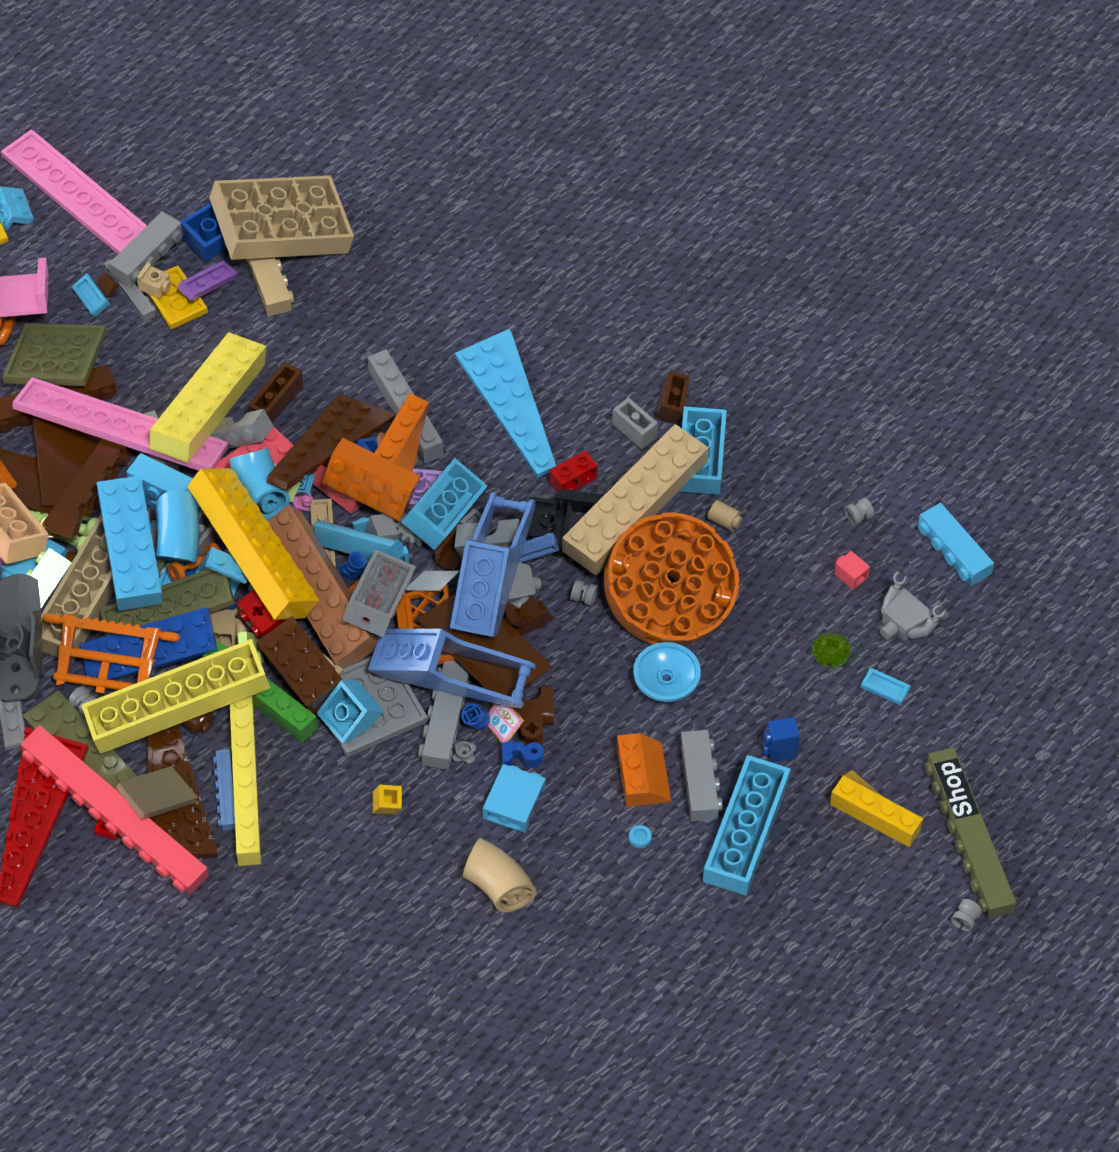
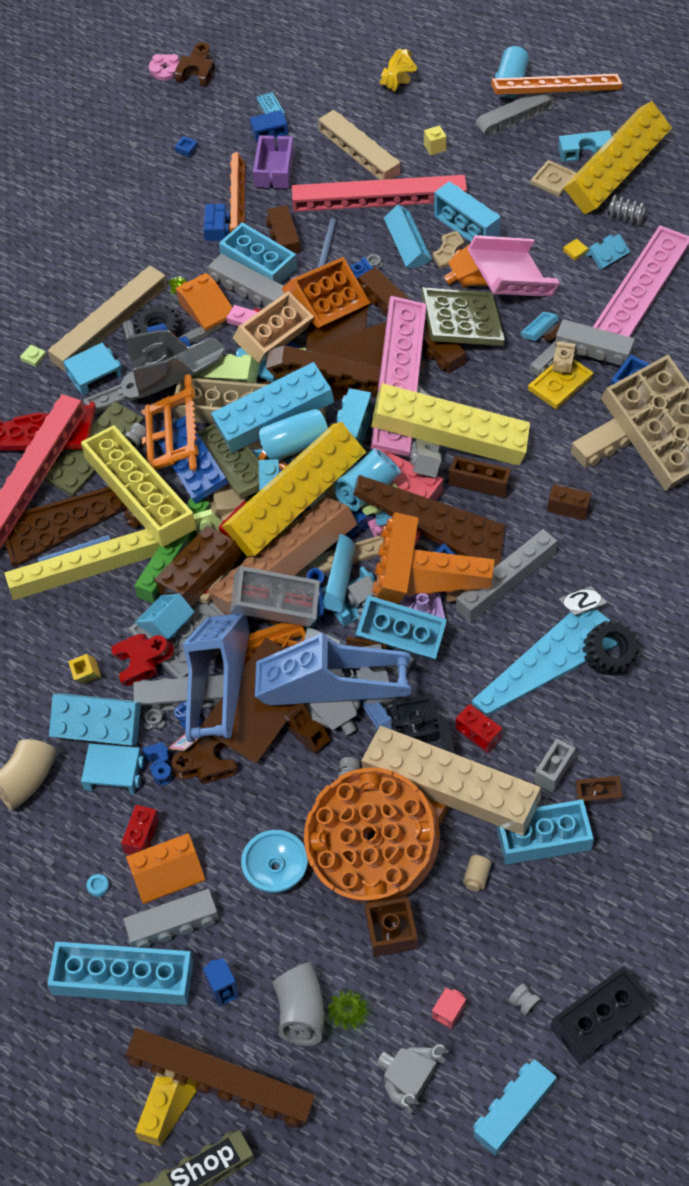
camera: 80 degrees right, 0 degrees up
dark tan tile [116,766,198,820] -> none
medium lavender plate [178,260,238,301] -> none
medium azure tile [860,667,911,706] -> none
none -> medium azure brick [49,693,141,745]
none -> red piece [111,634,175,686]
none -> red brick [121,805,159,855]
none -> reddish brown brick [124,1027,315,1128]
none -> light grey brick [272,962,324,1046]
none -> reddish brown brick [364,897,418,957]
none -> reddish brown brick [547,484,591,521]
none -> black brick [550,966,655,1065]
none -> sticker [559,586,607,615]
none -> black tyre [582,620,640,675]

